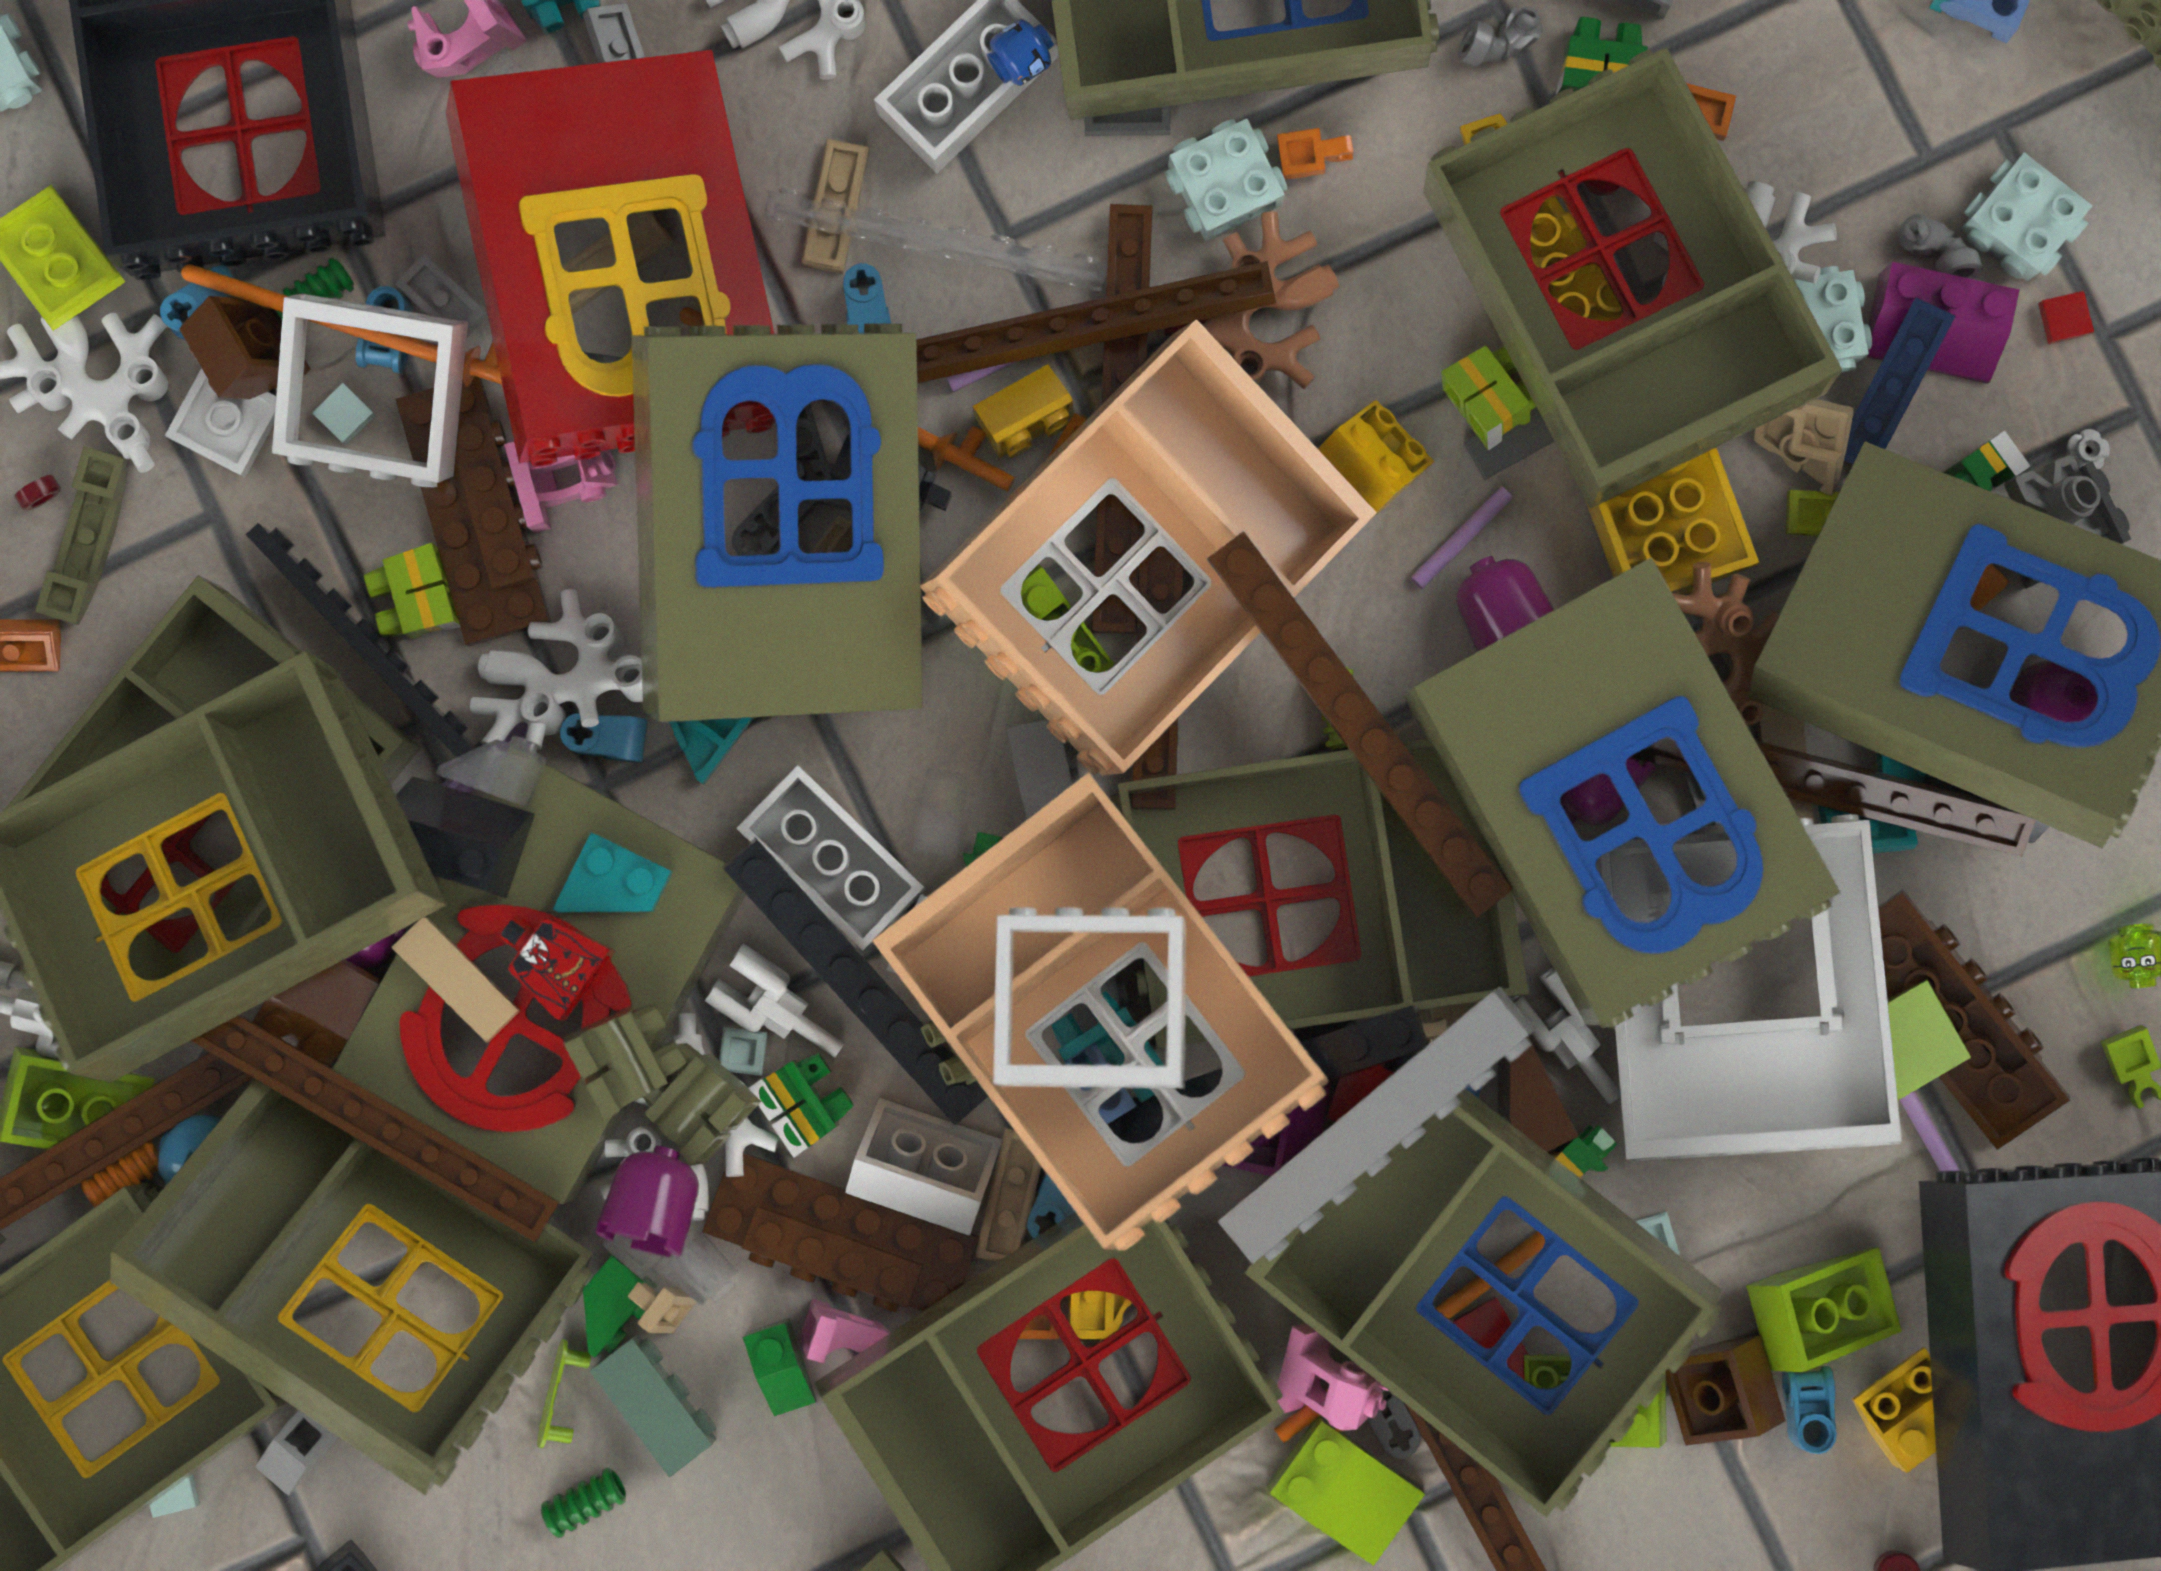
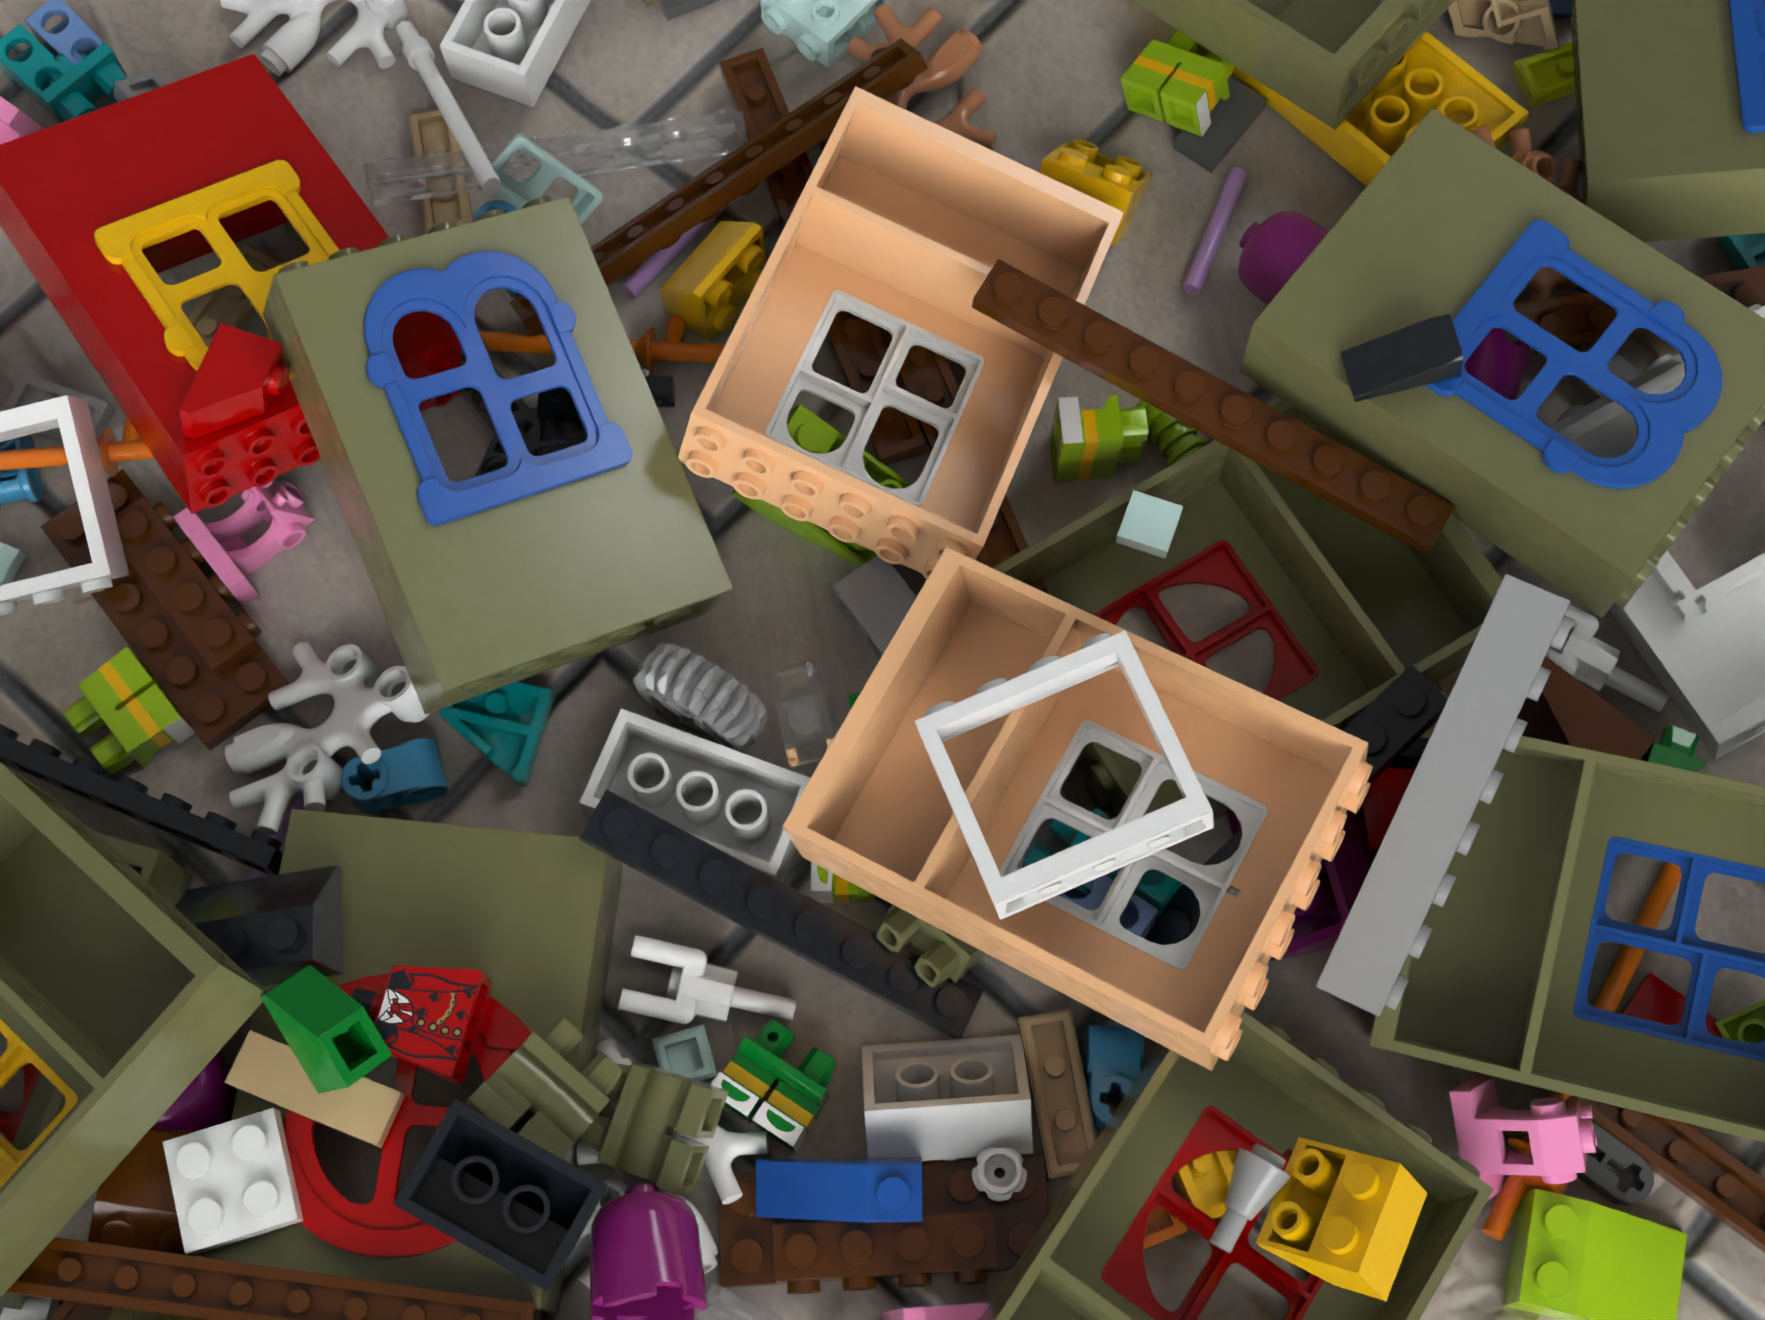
camera: 20 degrees left, 15 degrees down
clear slope [436,736,547,808] -> none
teal wing [553,832,673,913] -> none
none -> white plate [163,1108,304,1256]
none -> red slope [179,323,289,439]
none -> green slope [260,965,393,1094]
none -> black slope [393,1098,608,1292]
none -> white bar [396,21,502,194]
none -> light aqua piece [491,134,603,225]
none -> light grey gear [633,643,768,753]
none -> blue slope [756,1157,923,1222]
none -> white plate [972,1146,1027,1201]
none -> lime hips [1049,394,1149,483]
none -> light aqua tile [1116,490,1183,559]
none -> light grey cone [1209,1143,1291,1253]
none -> yellow slope [1256,1137,1427,1301]
none -> black slope [1340,314,1464,402]

